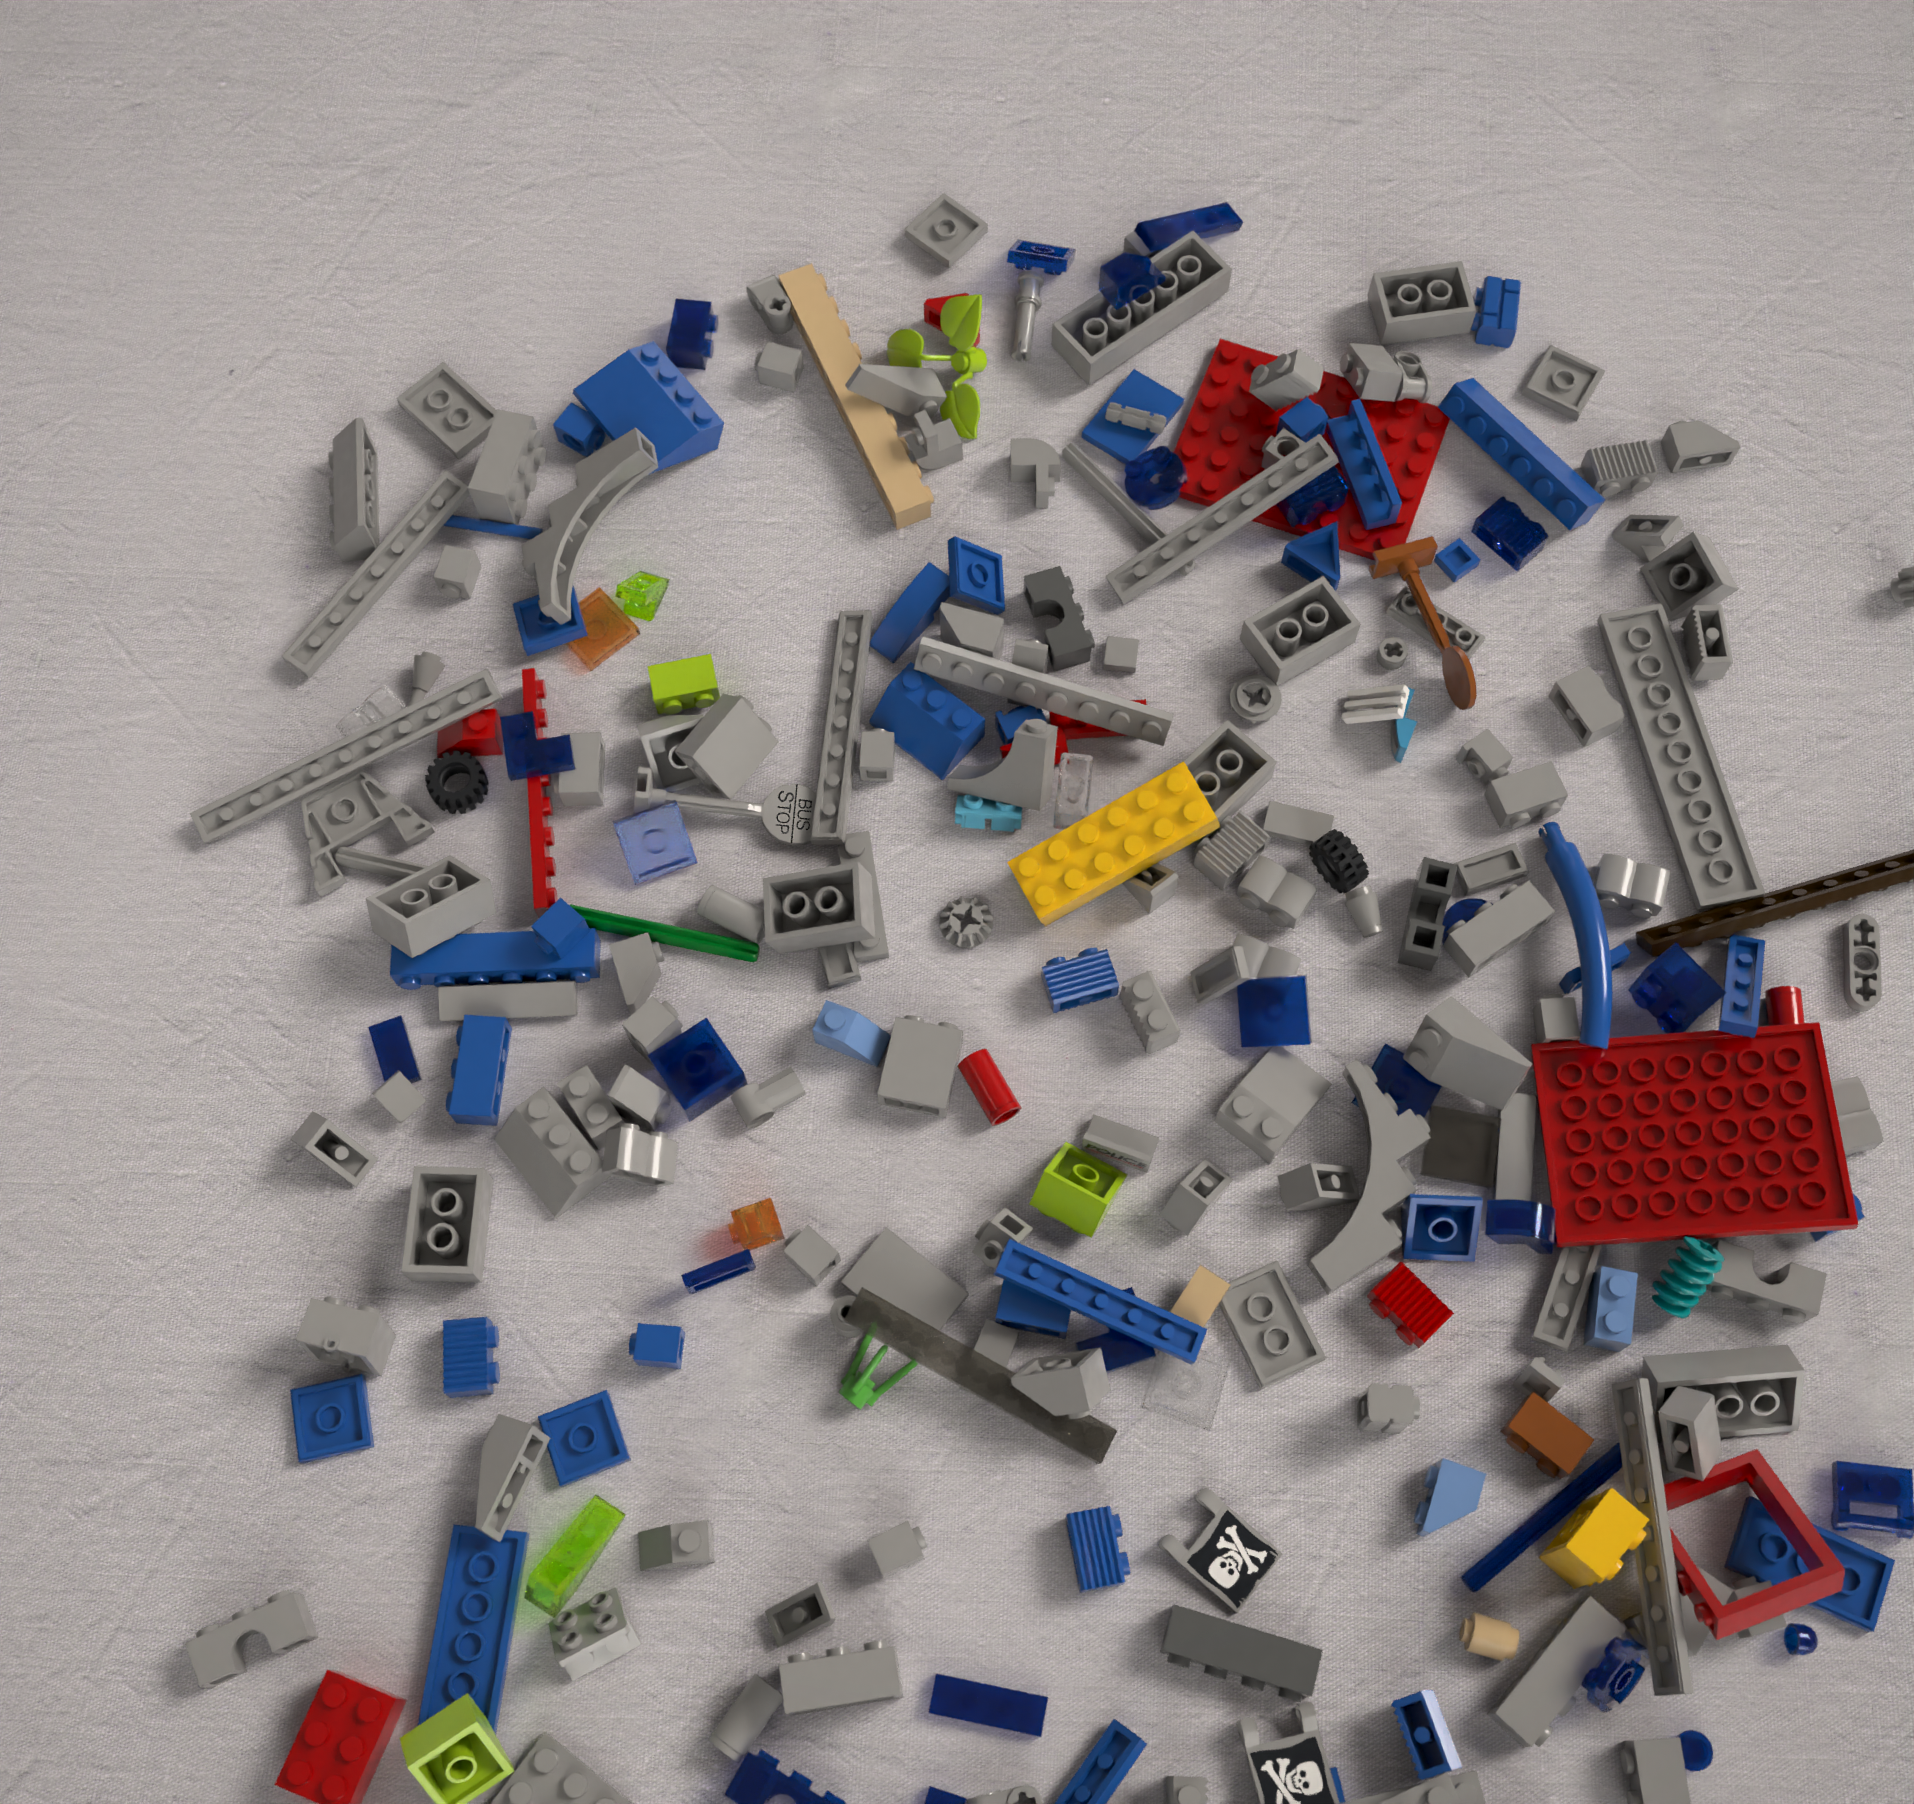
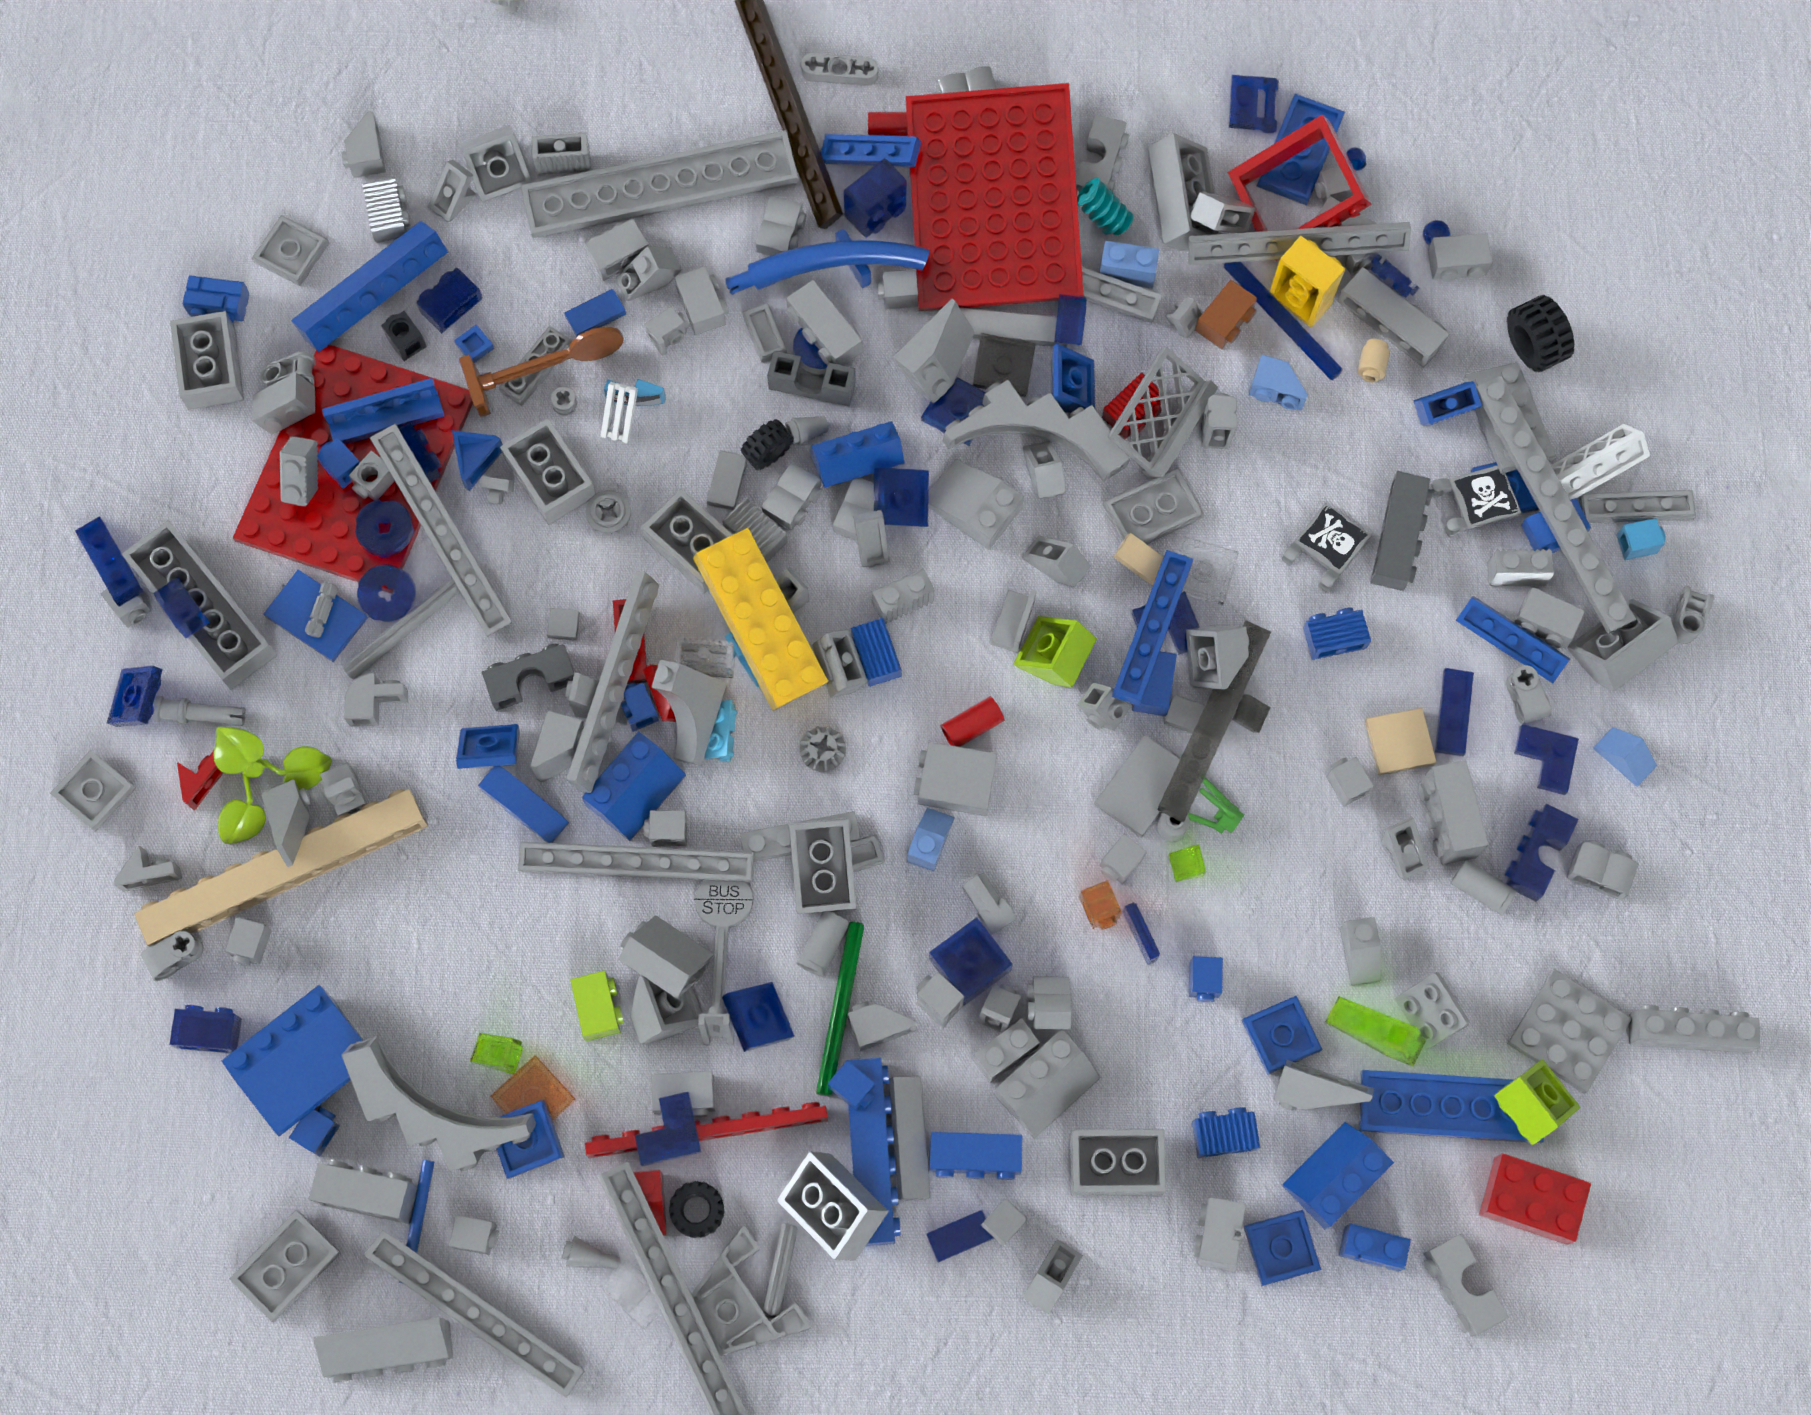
camera: 95 degrees left, 5 degrees up
none -> light grey slope [114,846,182,892]
none -> clear blue plate [355,500,414,558]
none -> black brick [381,311,427,361]
none -> light grey tile [480,476,515,504]
none -> blue tile [564,289,626,337]
none -> light grey slope [616,246,682,301]
none -> blue slope [809,421,905,488]
none -> light grey brick [812,629,868,698]
none -> light grey fence [1107,347,1218,478]
none -> clear neon green slope [1168,844,1206,882]
none -> clear smoke plate [1232,694,1271,733]
none -> blue slope [1282,1122,1394,1230]
none -> blue brick [1339,1223,1411,1272]
none -> tan tile [1365,708,1436,776]

